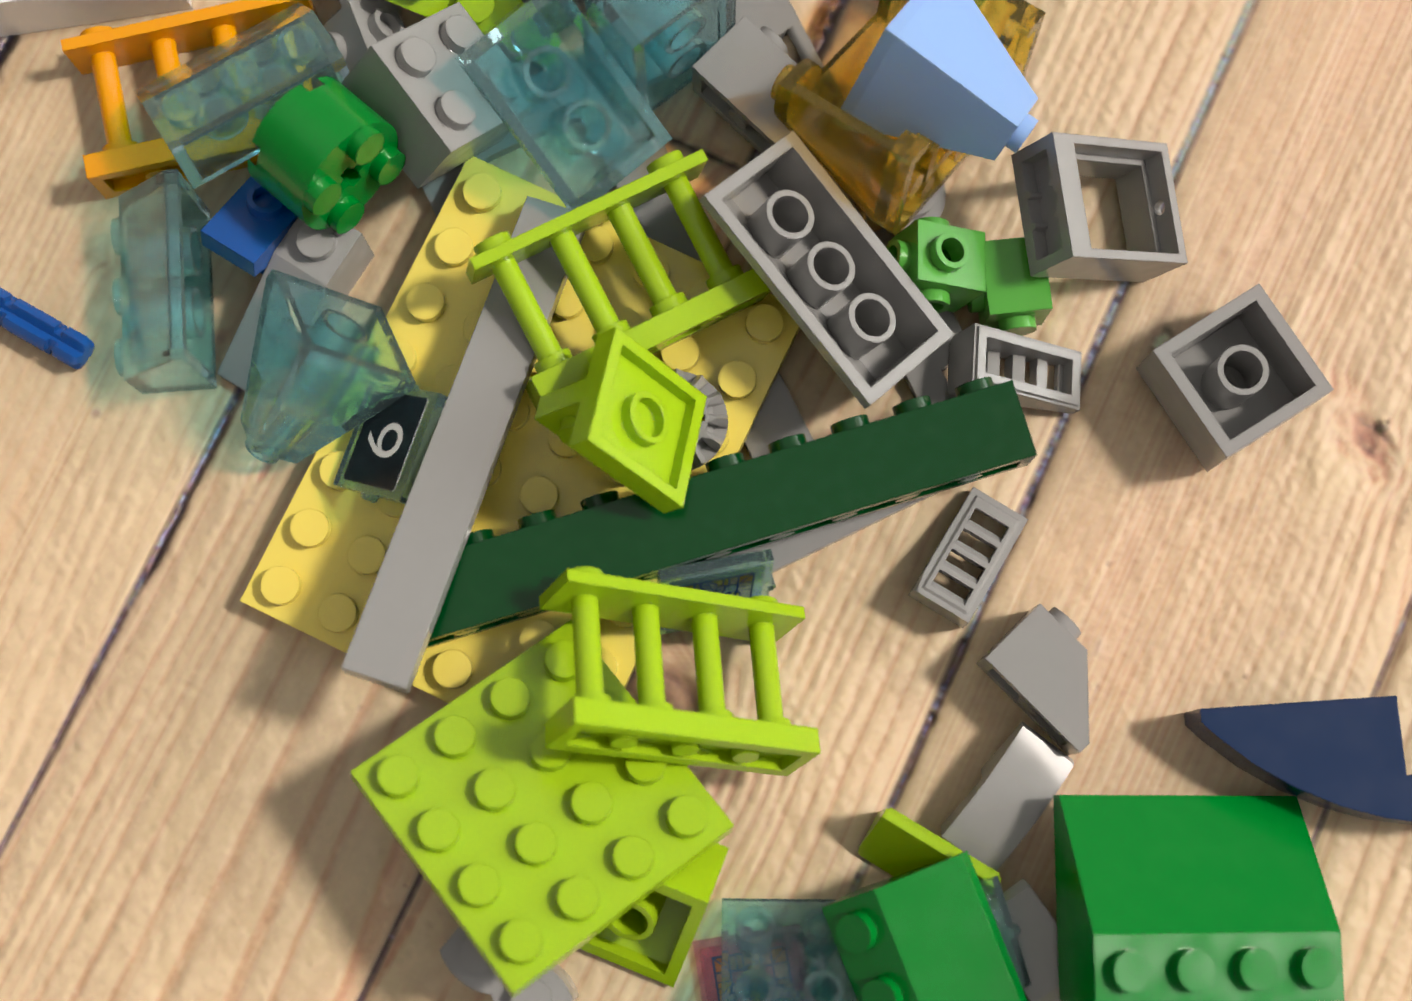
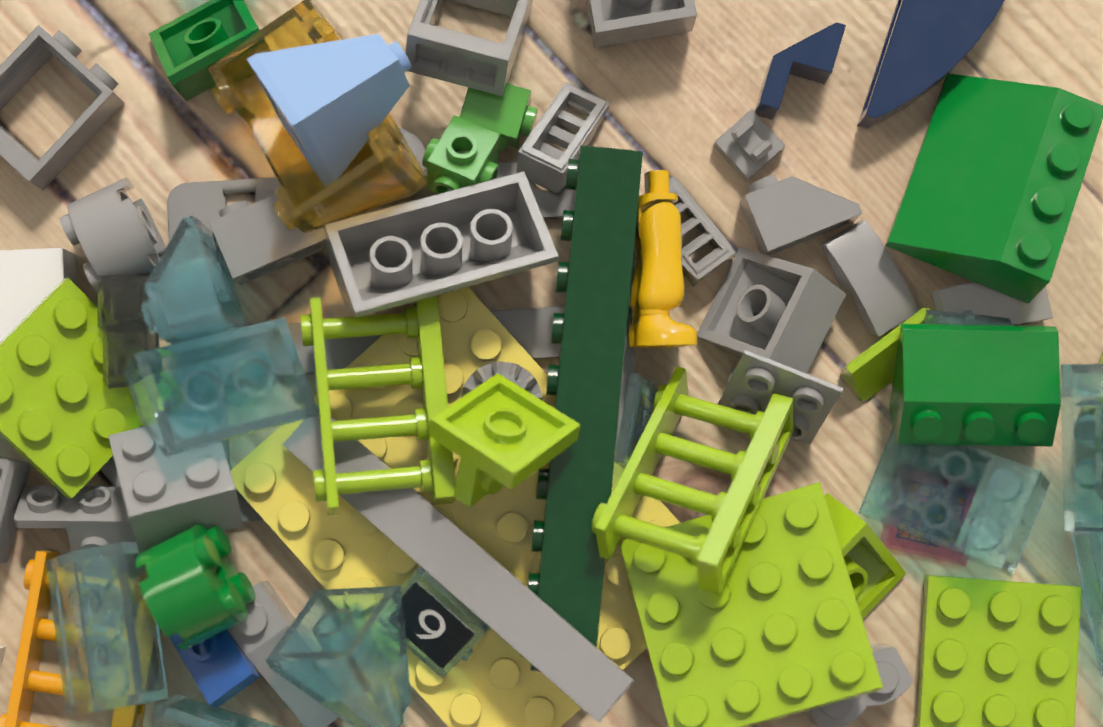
camera: 70 degrees left, 5 degrees up
none -> yellow piece [629,170,697,348]
none -> light grey slope [697,247,846,374]
none -> light grey tile [713,109,785,182]
none -> light grey hinge [717,350,843,445]
none -> dark blue slope [754,22,846,120]

